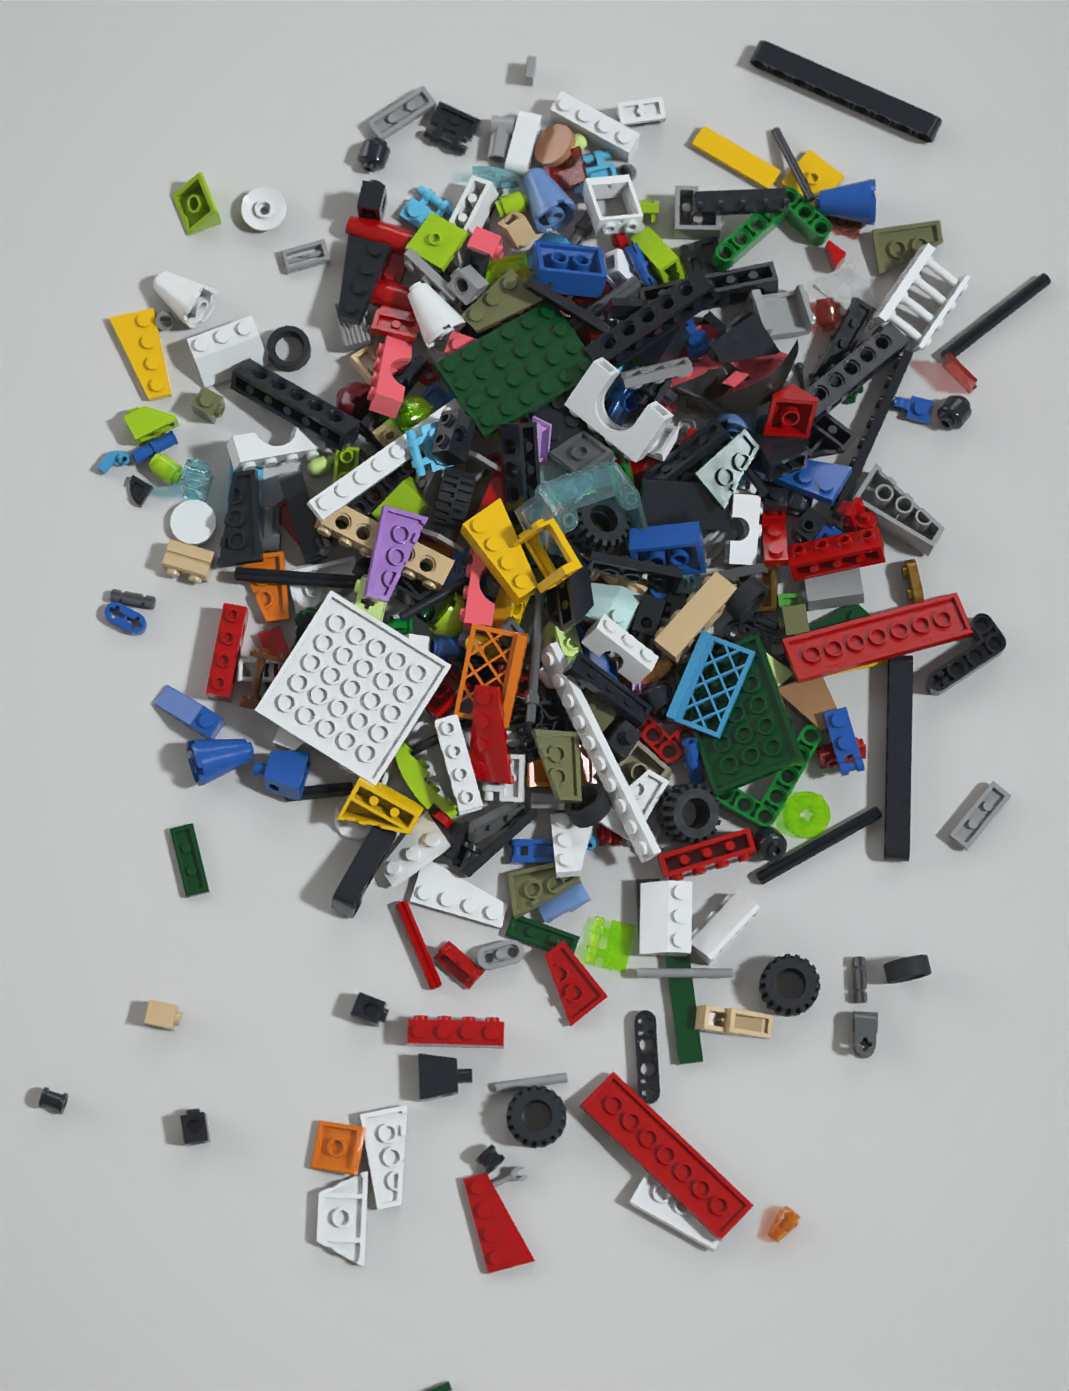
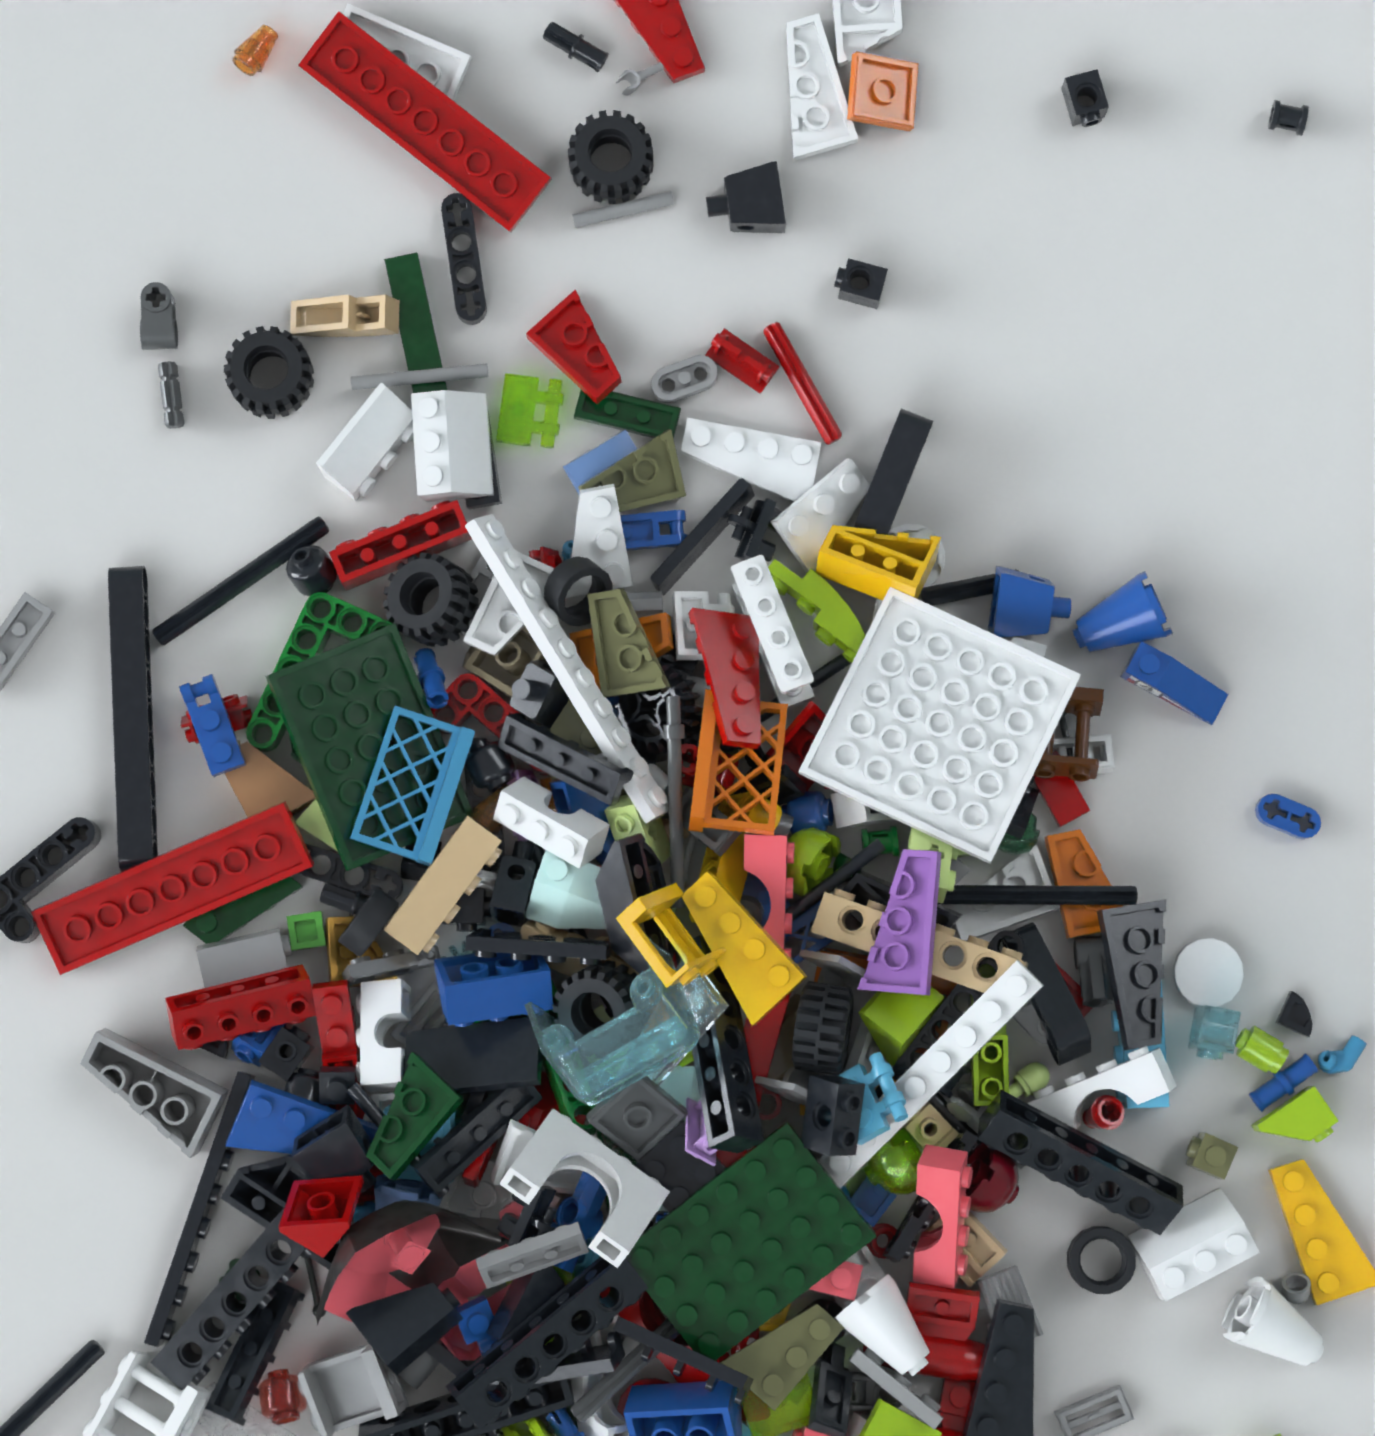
camera: 175 degrees right, 5 degrees up
dark grey axle [110,589,156,610] -> none
tan brick [144,999,182,1031] -> none
tan brick [162,539,216,584] -> none
dark green tile [170,823,210,898] -> none
red brick [206,603,249,703] -> none
red brick [407,1015,505,1049] -> none
red tile [431,809,453,830] -> none
light grey brick [447,265,489,305] -> none
dark grey hinge [467,802,525,844] -> none
black wheel [475,1144,506,1175] -> none
olive brick [778,602,810,637] -> none
clear neon green plate [783,791,831,839] -> none
red hips [837,497,877,532] -> none
black tyre [883,954,932,984] -> none
blue plate [891,396,934,425] -> none
pearl gold plate [901,559,924,604] -> none
black head [937,395,972,429] -> none
clear red piece [942,352,978,394] -> none
none -> black axle [543,22,609,72]
none -> red cone [1082,1095,1125,1130]

